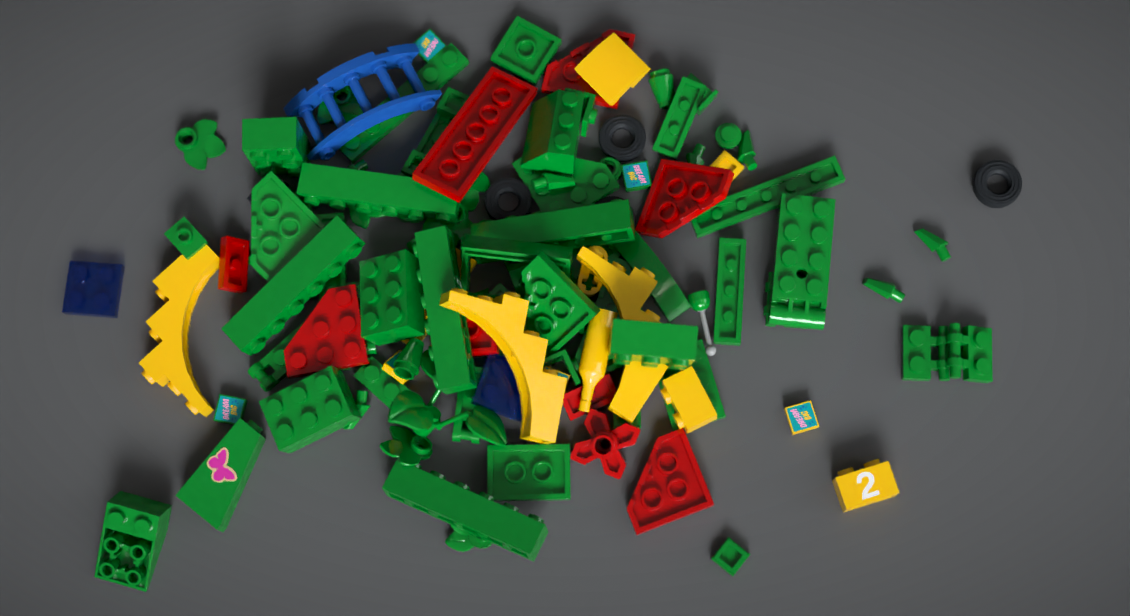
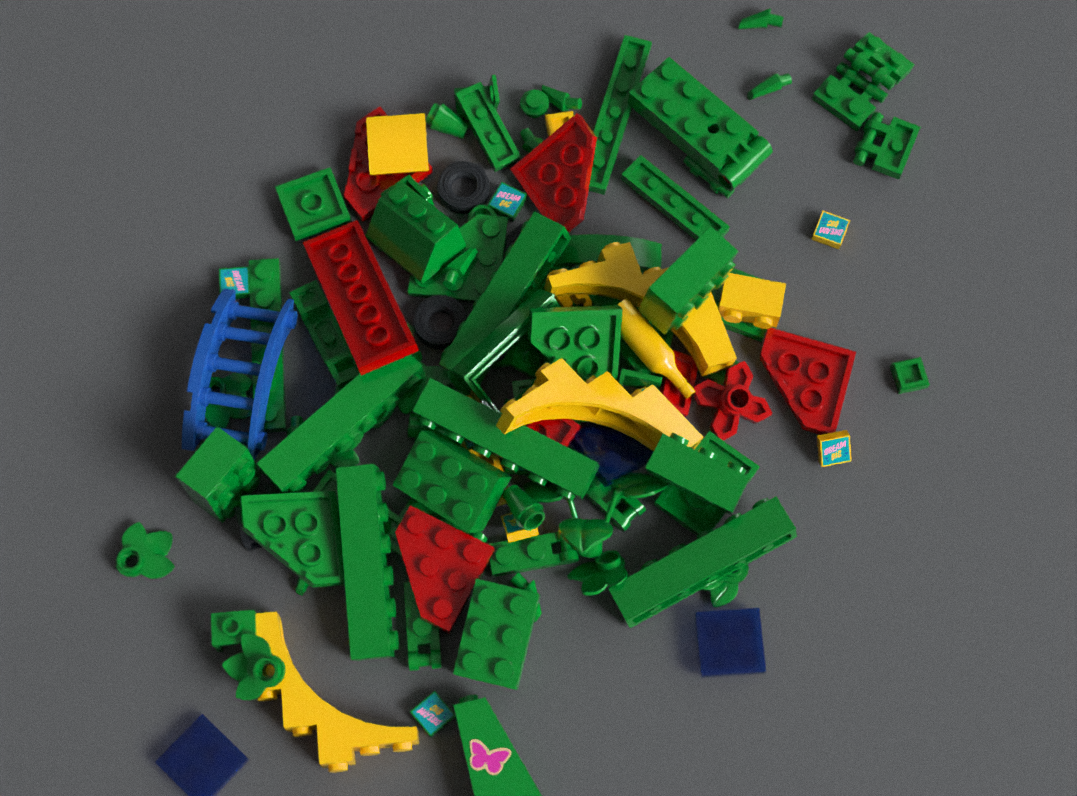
camera: 60 degrees left, 5 degrees down
red plate [218,236,249,294] -> none
hinge [688,291,716,356] -> none
yellow brick [832,459,900,513] -> none
none -> green plate [222,634,286,700]
none -> green slope [645,432,750,516]
none -> clear blue plate [695,608,766,678]
none -> tile [817,430,851,467]
none -> green plate [853,112,921,180]

